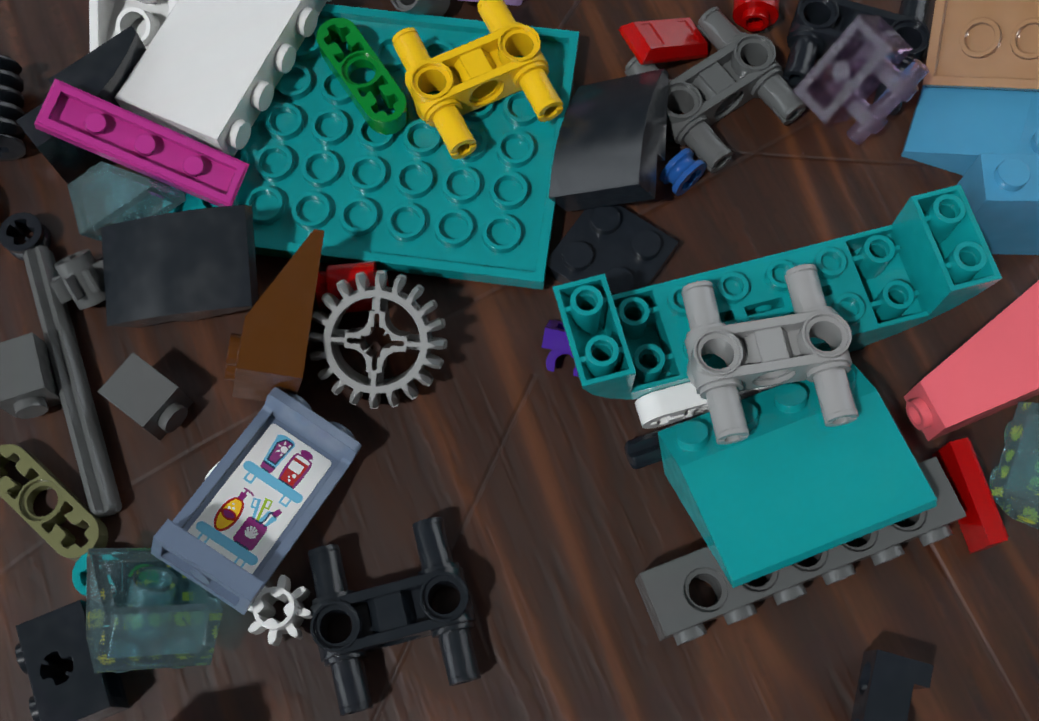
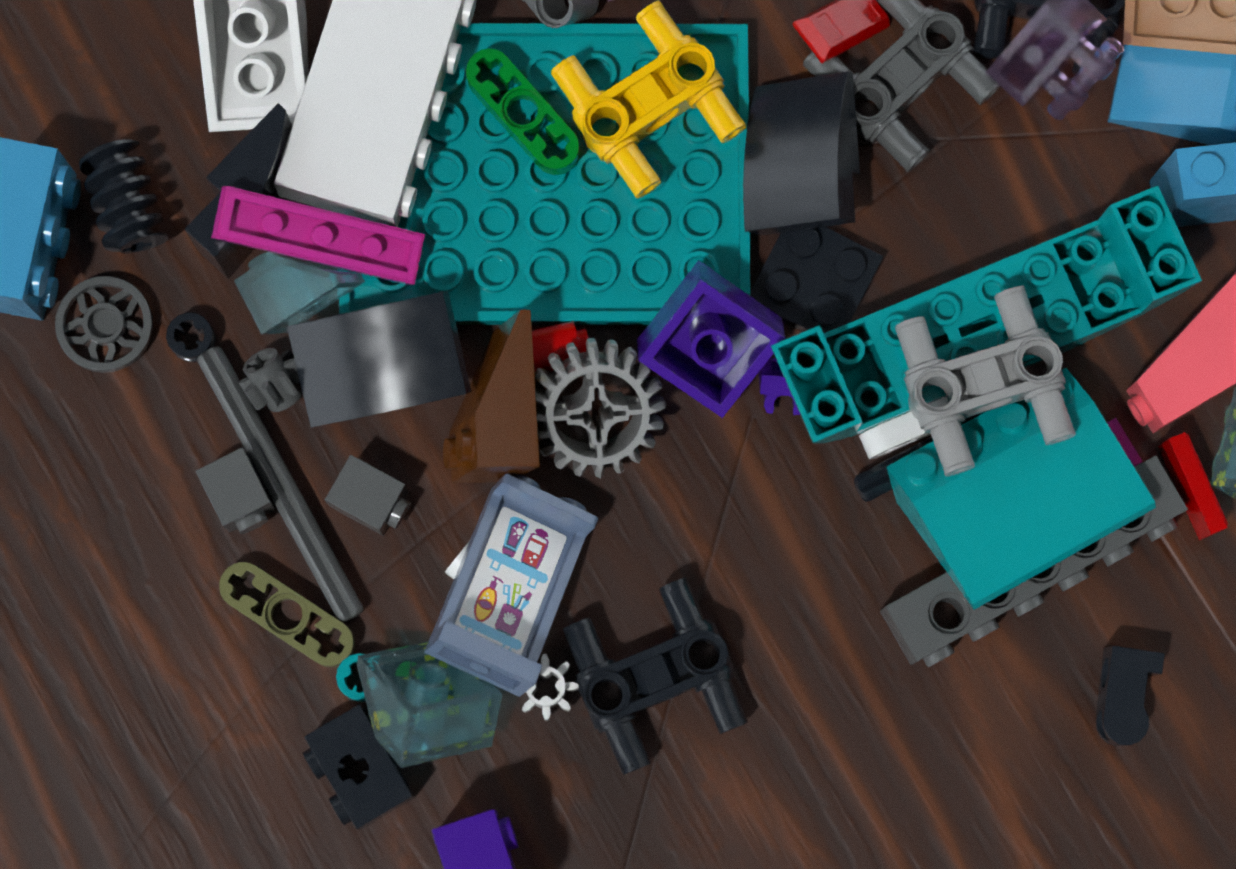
camera: 15 degrees left, 10 degrees up
blue bush [659,148,707,196] -> none
none -> dark purple brick [637,260,786,418]

